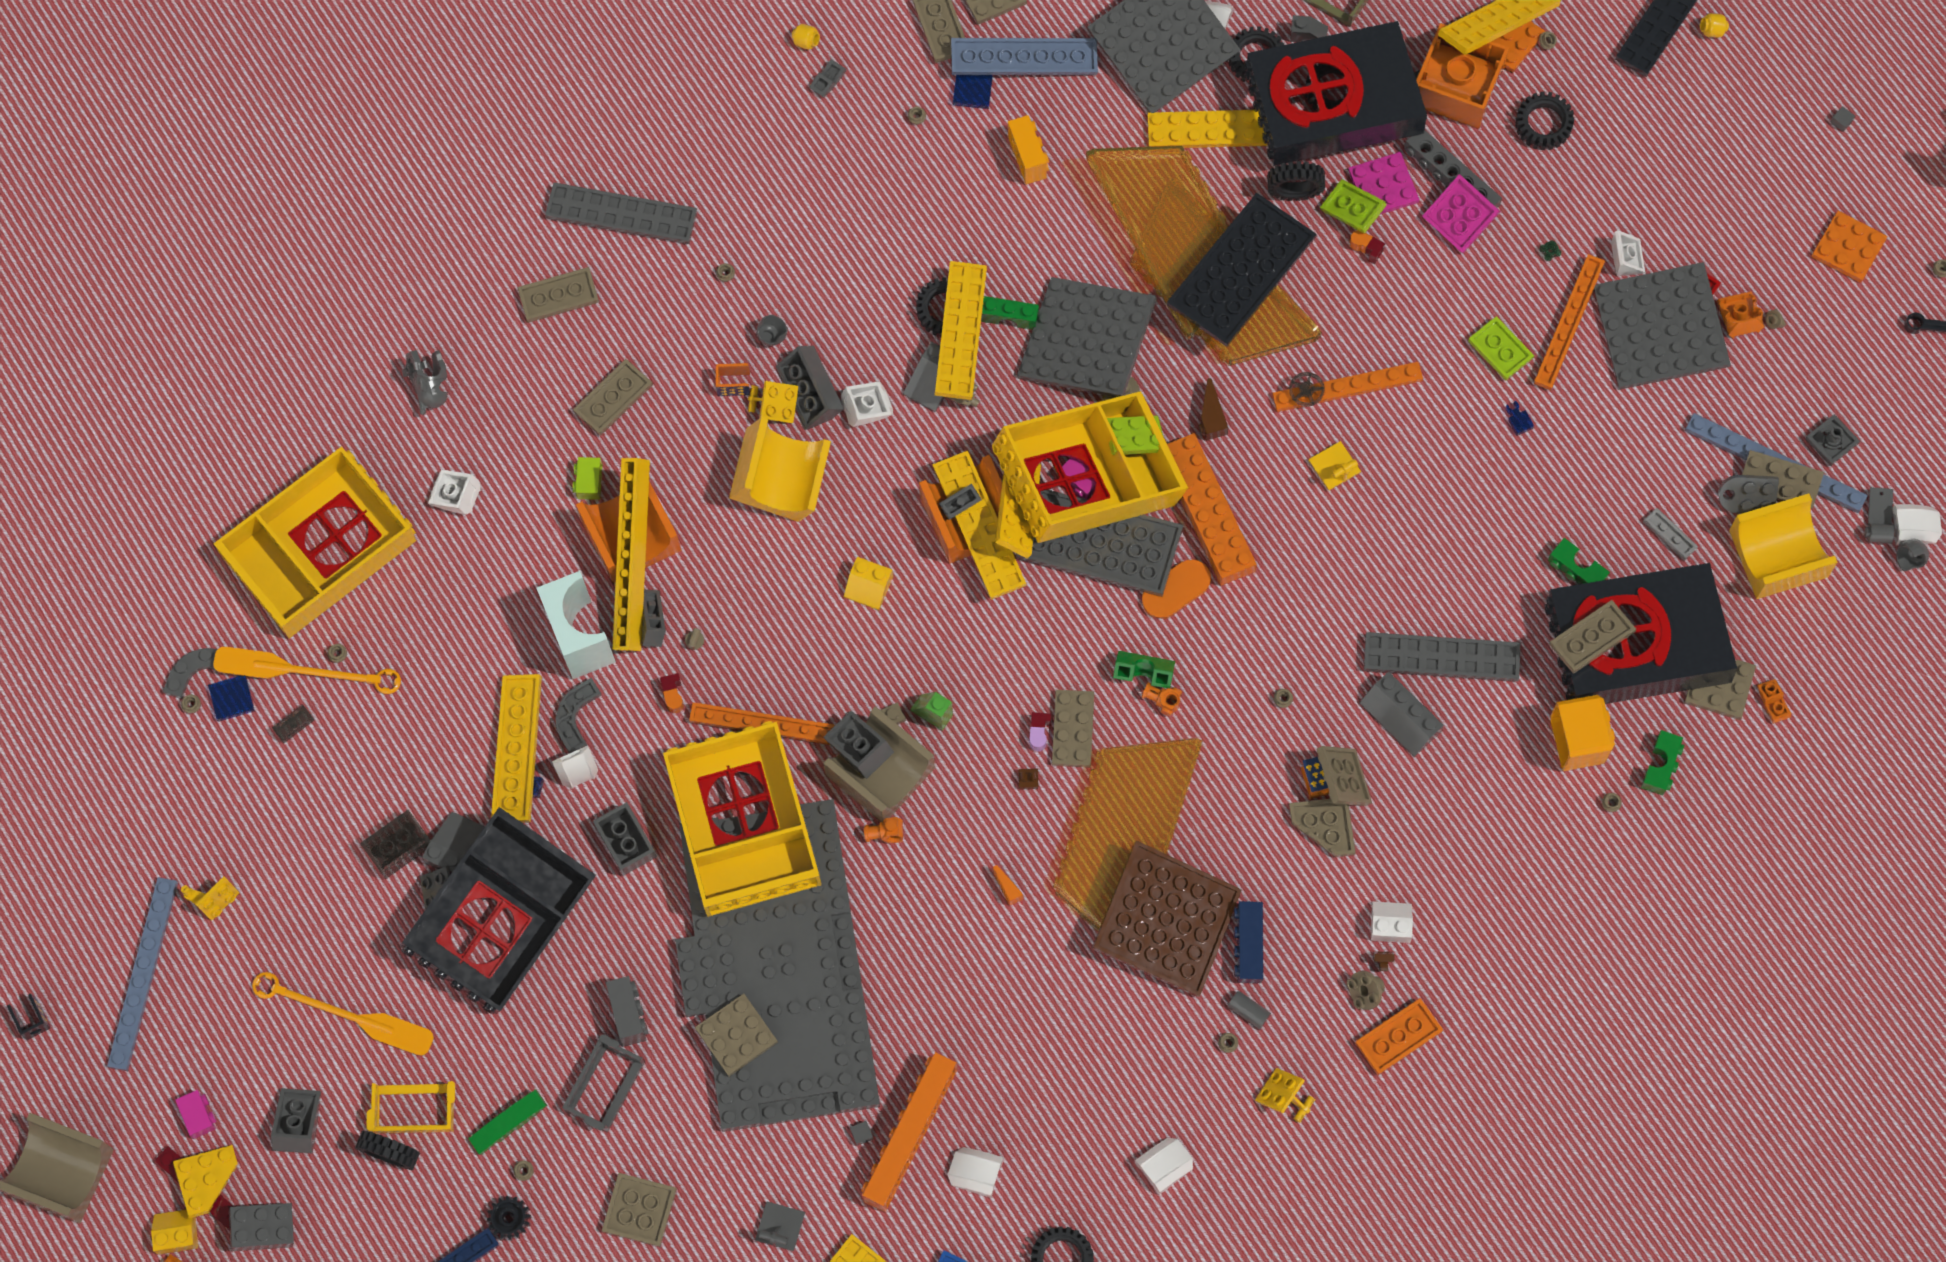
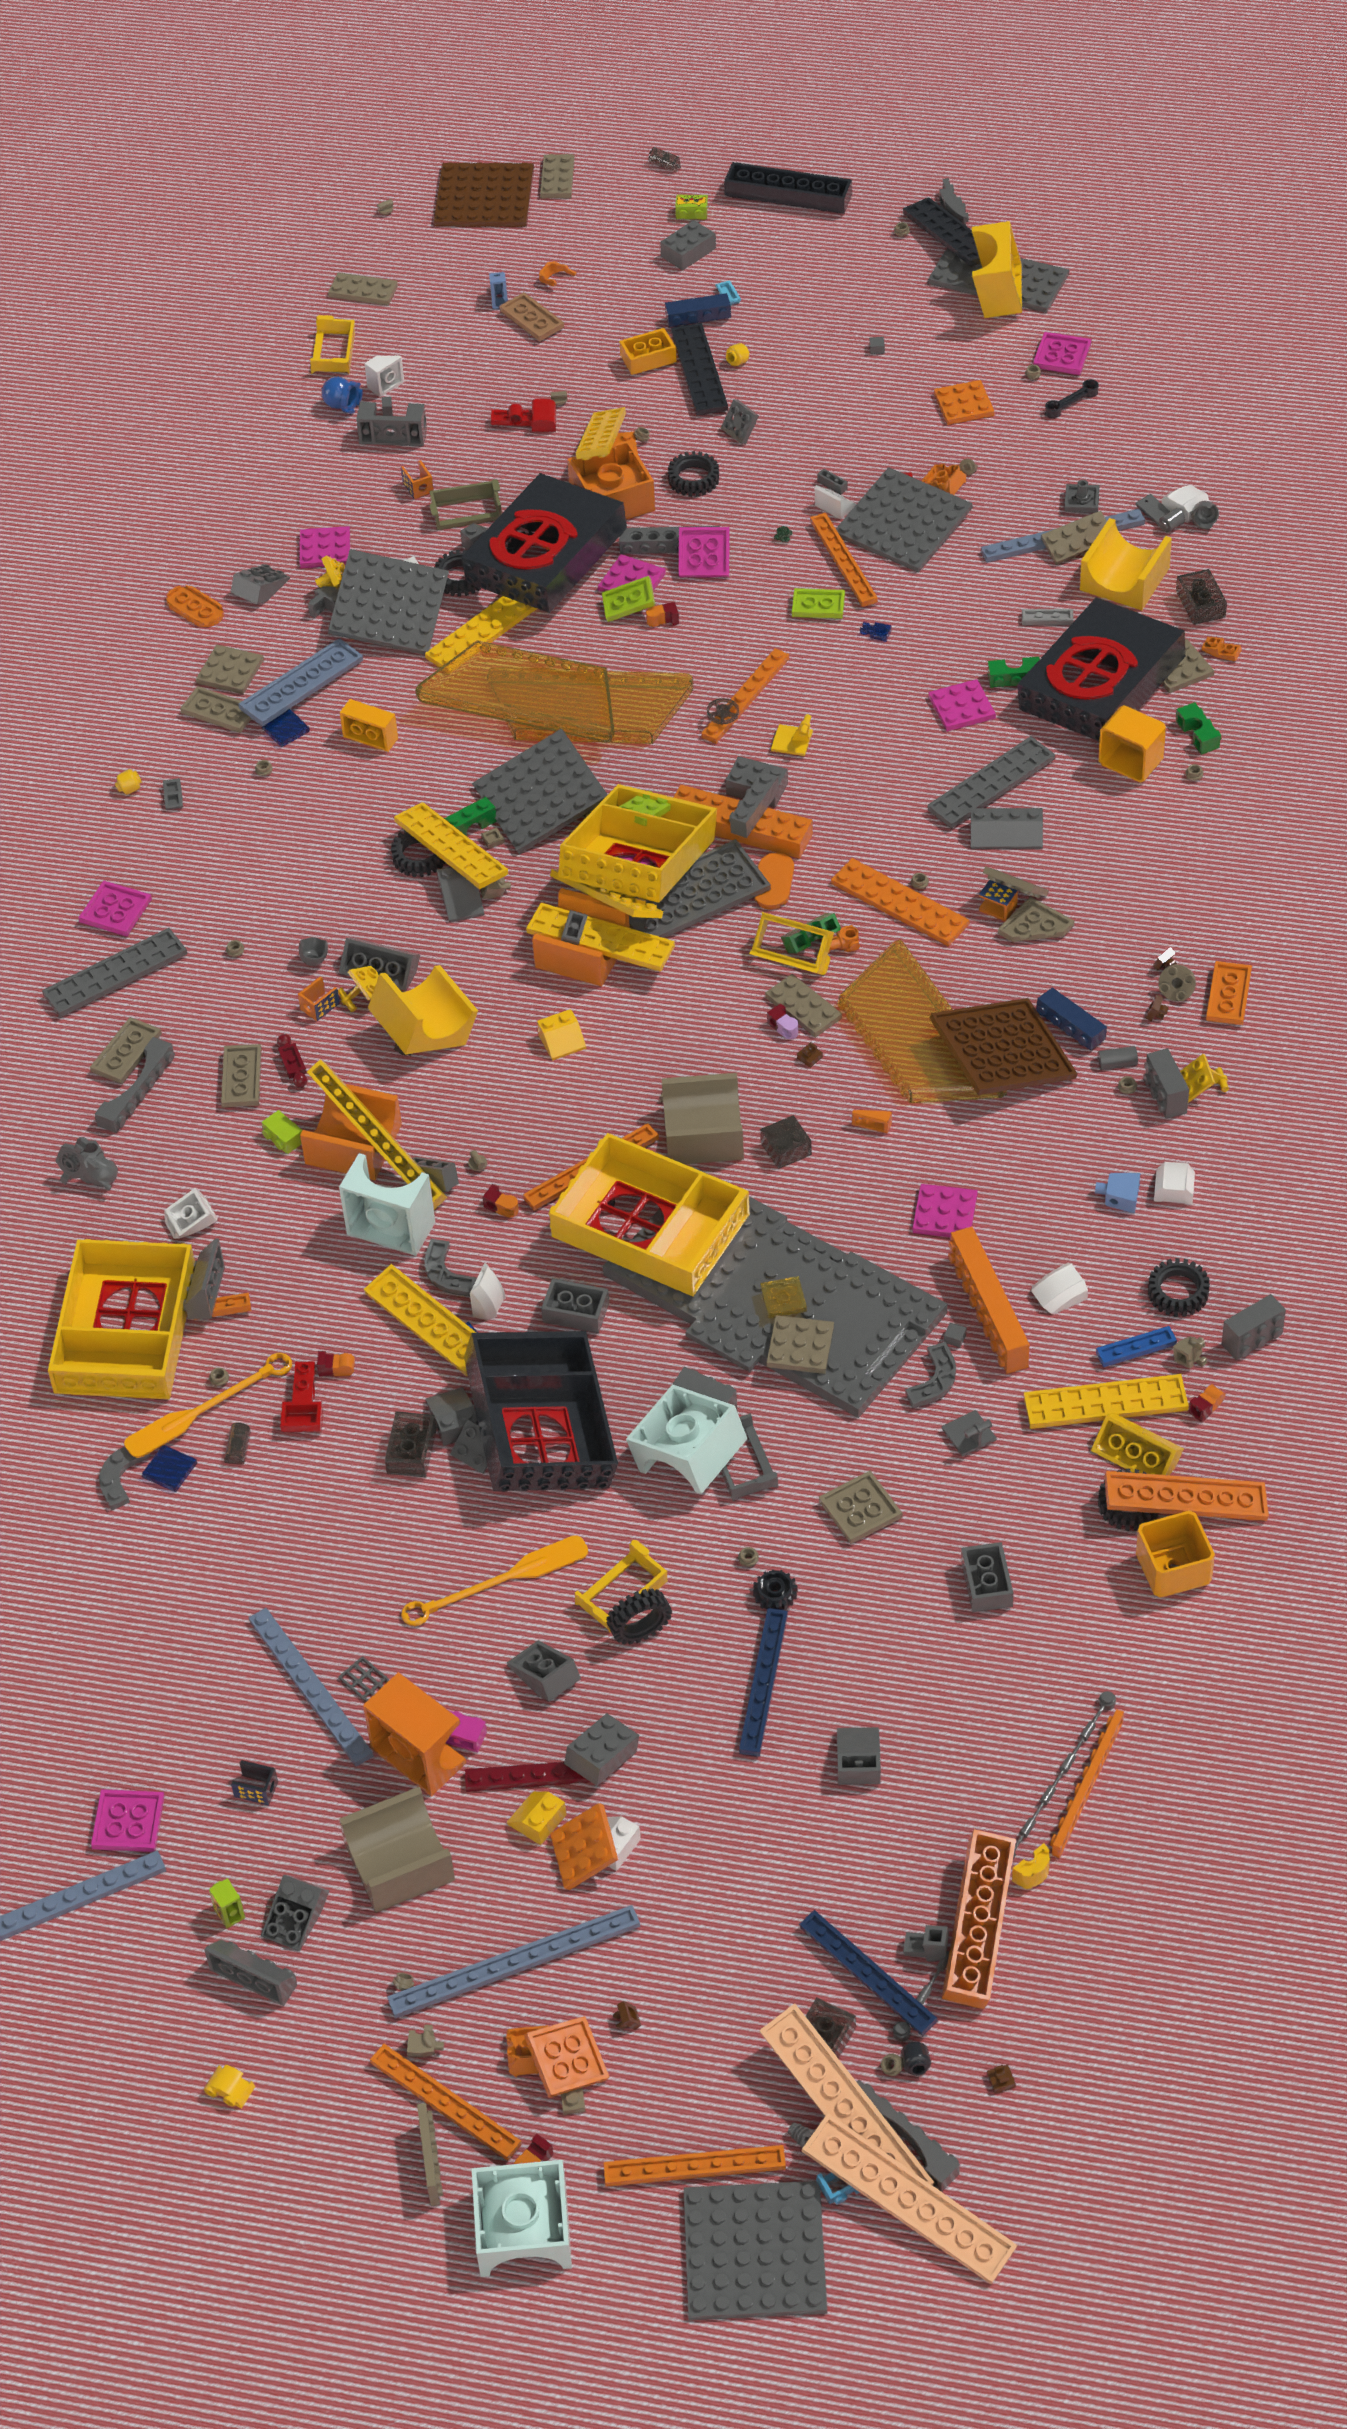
camera: 45 degrees left, 20 degrees down
yellow plate [173,1145,238,1219] -> none
dark tan plate [181,694,201,714] -> none
yellow plate [181,876,239,921] -> none
green slope [468,1089,548,1155] -> none
dark grey slope [823,711,894,779] -> none
white slope [841,381,893,427] -> none
orange connector [864,817,903,843] -> none
bright green slope [910,692,953,731] -> none
black plate [1167,192,1317,347] -> none
reddish brown slope [1198,378,1229,441] -> none
black tyre [1267,161,1325,201] -> none
white slope [1370,901,1413,943] -> none
dark tan plate [1549,600,1636,674] -> none
dark grey plate [1718,475,1779,513] -> none
none -> dark pink plate [78,880,152,937]
none -> dark grey arch [95,1037,175,1133]
none -> dark grey slope [183,1238,225,1319]
none -> orange plate [194,1292,252,1320]
none -> dark red plate [277,1034,308,1088]
none -> red plate [280,1361,323,1433]
none -> leg [317,1351,355,1377]
none -> dark grey window [338,1656,389,1702]
none -> orange piece [363,1672,466,1797]
none -> dark tan tile [481,827,505,849]
none -> light aqua piece [626,1384,747,1494]
none -> dark grey plate [721,399,759,445]
none -> dark grey brick [726,756,788,808]
none -> dark grey brick [729,771,779,838]
none -> yellow piece [749,912,834,975]
none -> clear smoke brick [760,1115,812,1169]
none -> clear yellow plate [760,1276,807,1318]
none -> dark grey piece [817,469,848,495]
none -> orange plate [831,858,970,947]
none -> dark grey plate [905,1341,956,1408]
none -> dark pink plate [913,1184,978,1237]
none -> dark pink plate [928,679,996,731]
none -> medium blue torso [1095,1173,1141,1213]
none -> dark grey brick [1143,1048,1189,1119]
none -> reddish brown tile [1145,995,1169,1021]
none -> clear smoke brick [1176,569,1227,625]

